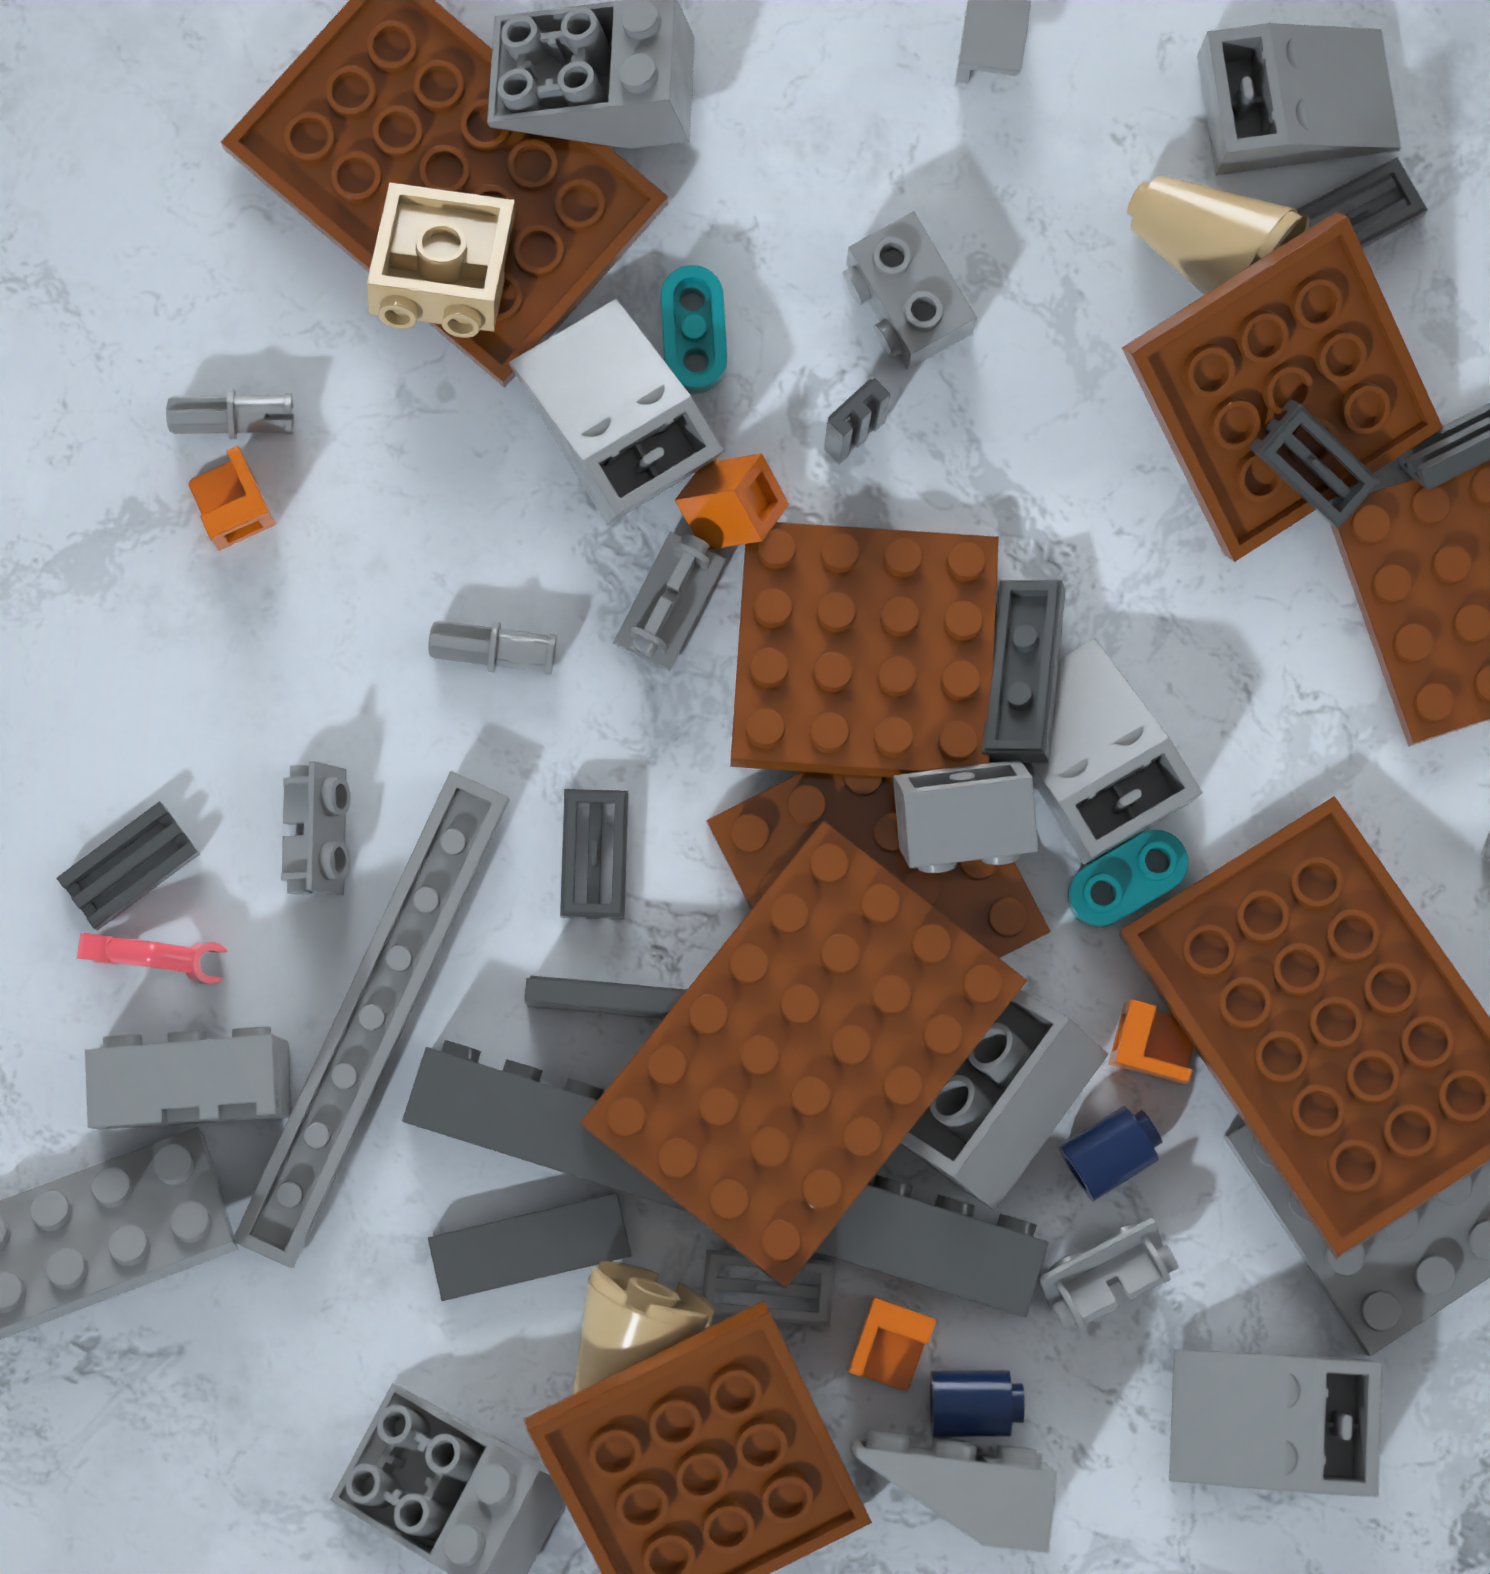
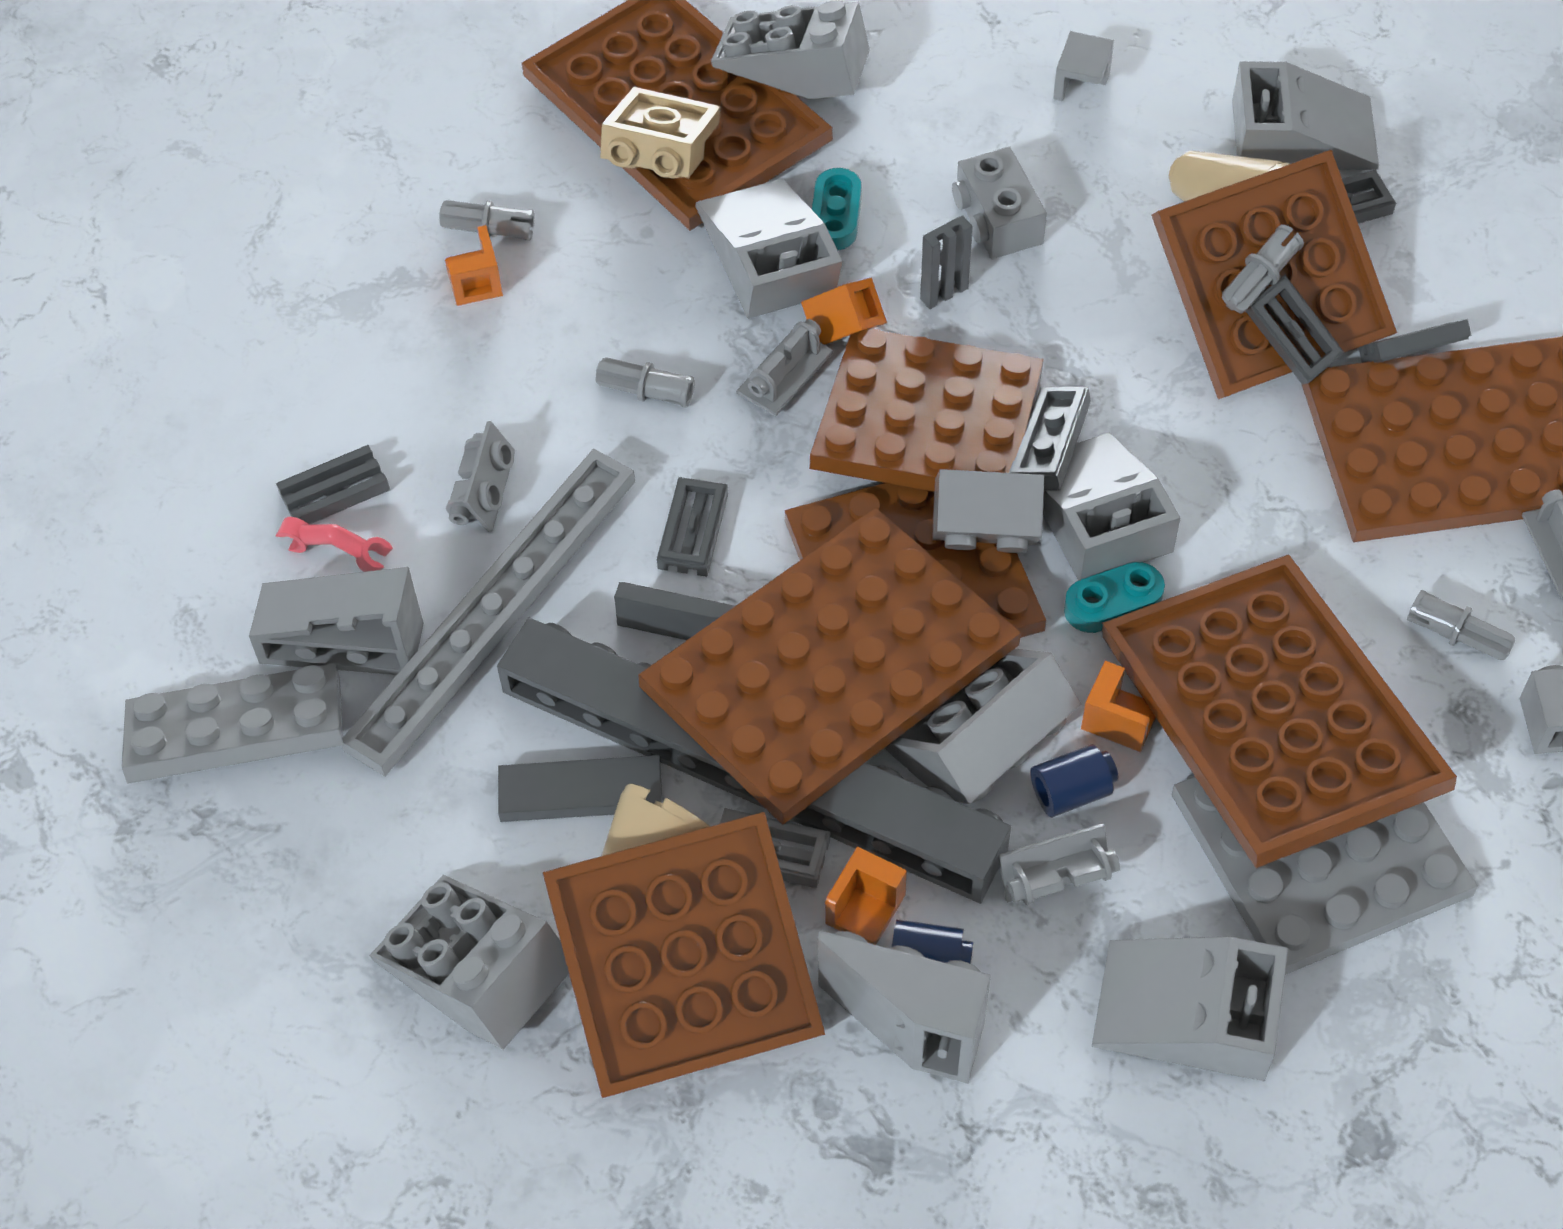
camera: 15 degrees right, 25 degrees down
none -> light grey axle [1222,225,1304,314]

